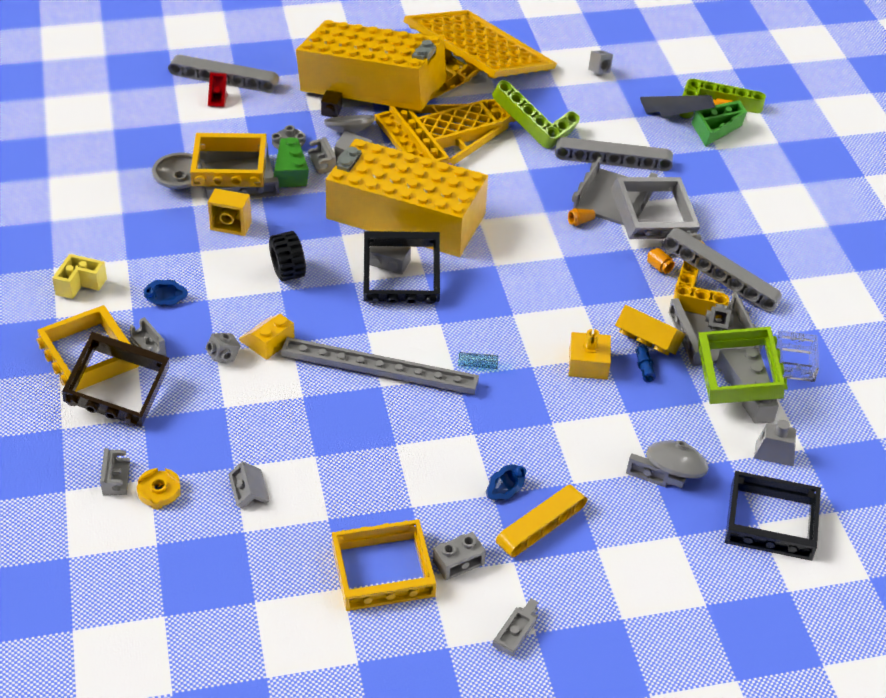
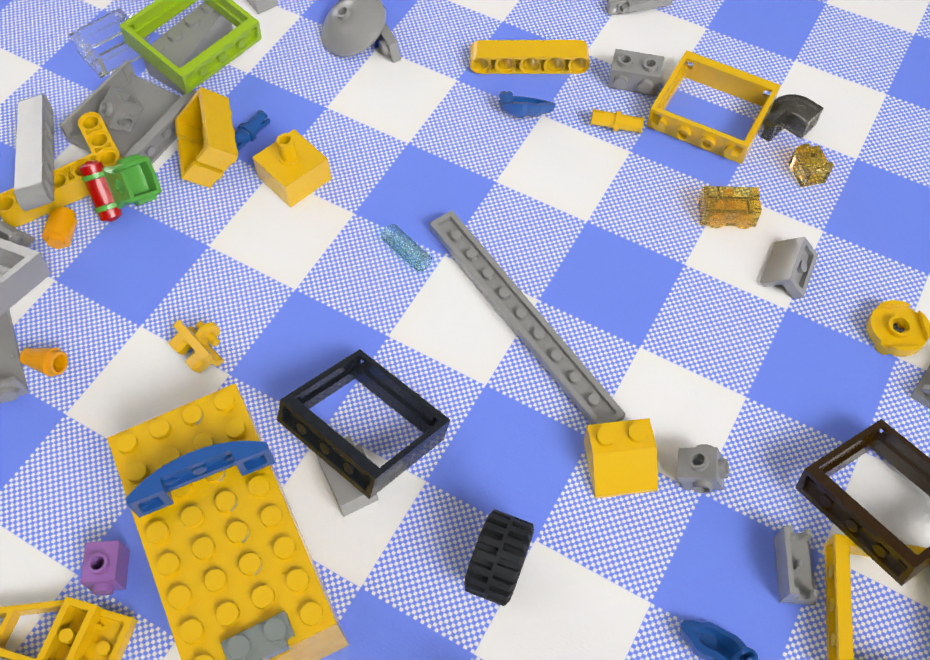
camera: 135 degrees left, 15 degrees up
none -> bright green piece [79,154,162,222]
none -> blue slope [126,441,276,518]
none -> yellow hips [168,320,224,374]
none -> yellow pin [590,108,644,134]
none -> clear yellow brick [698,186,762,229]
none -> clear smoke brick [761,94,824,142]
none -> clear yellow brick [789,143,834,187]

